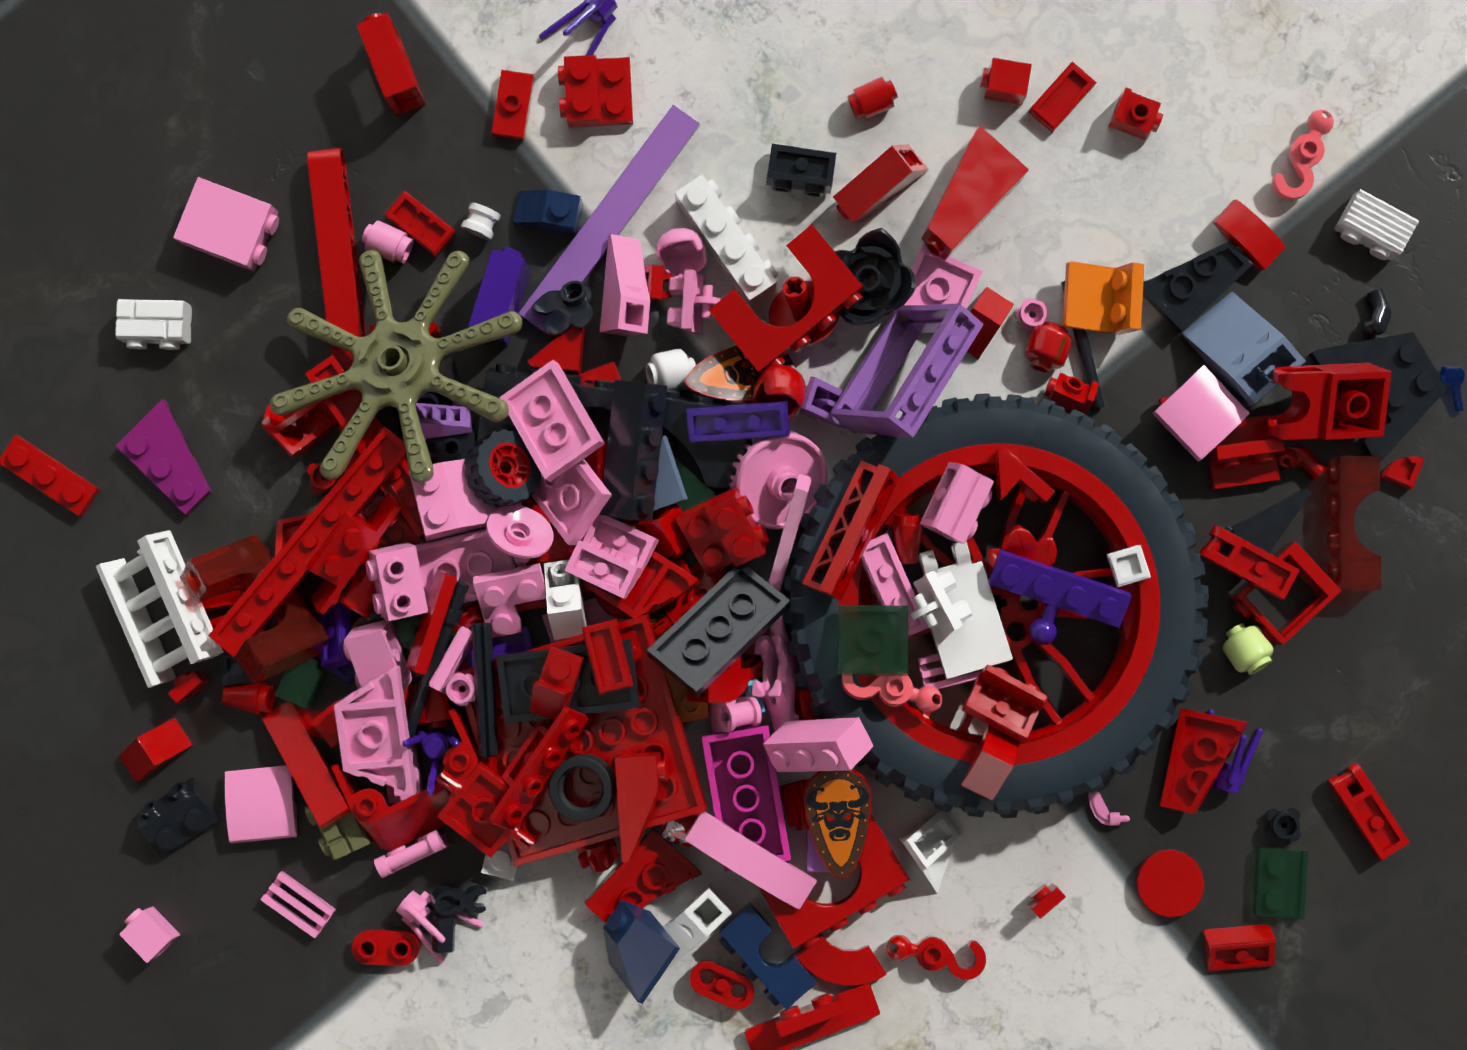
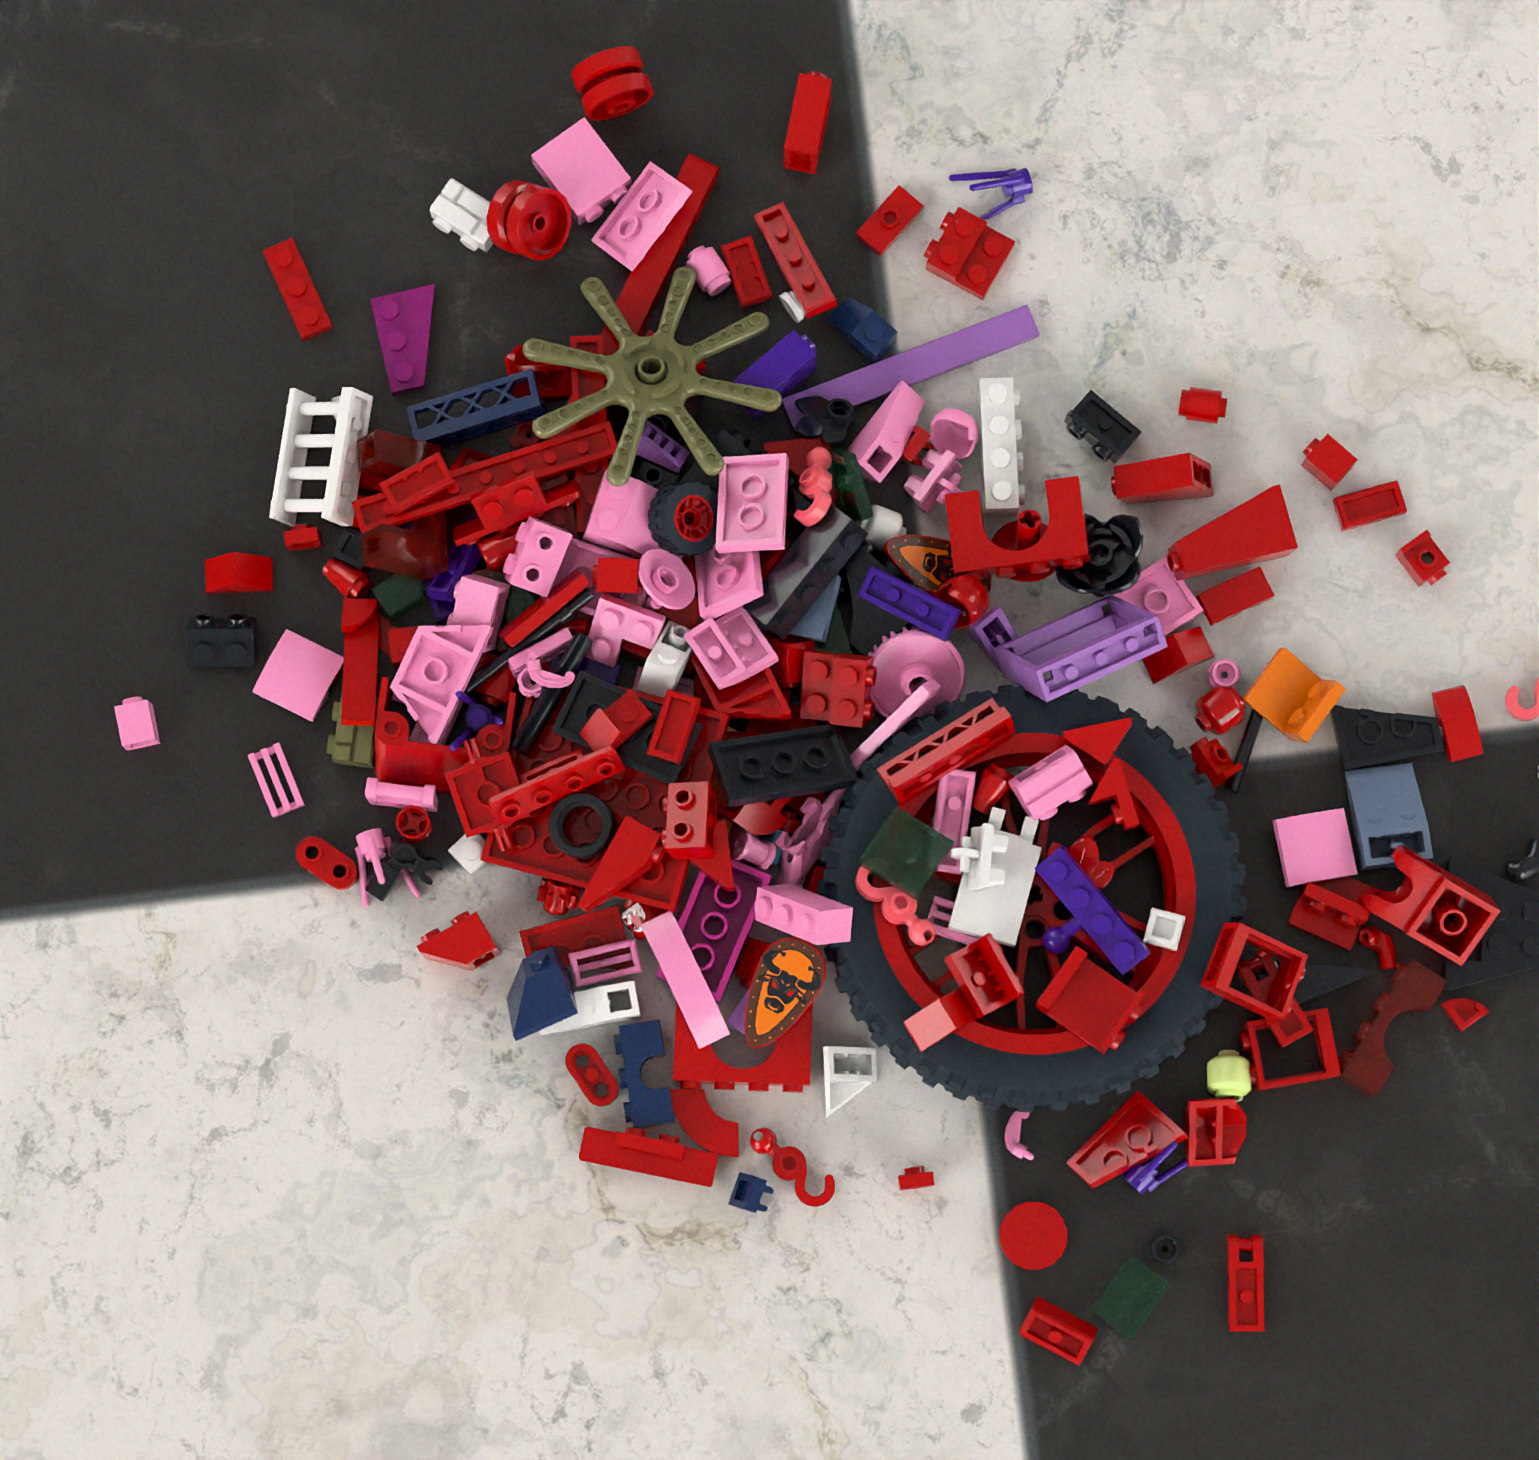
camera: 30 degrees right, 5 degrees down
none -> red tile [341,598,378,633]
none -> red plate [379,452,456,515]
none -> red wheel [396,805,432,843]
none -> dark blue fence [406,369,549,454]
none -> red slope [416,911,501,971]
none -> red wheel [486,180,572,261]
none -> bright pink piece [527,650,575,688]
none -> bright pink tile [568,938,642,987]
none -> red wheel [571,46,654,121]
none -> bright pink plate [591,161,692,271]
none -> red brick [592,558,643,594]
none -> brick [661,781,718,860]
none -> red slope [689,820,735,892]
none -> dark blue tile [728,1172,774,1213]
none -> red tile [753,202,837,319]
none -> coral piece [794,447,832,527]
none -> clear green plate [827,445,873,521]
none -> red panel [1036,946,1146,1054]
none -> red slope [1062,717,1132,766]
none -> red slope [1183,1097,1247,1167]
none -> red slope [1196,567,1275,626]
none -> red window [1200,923,1308,1019]

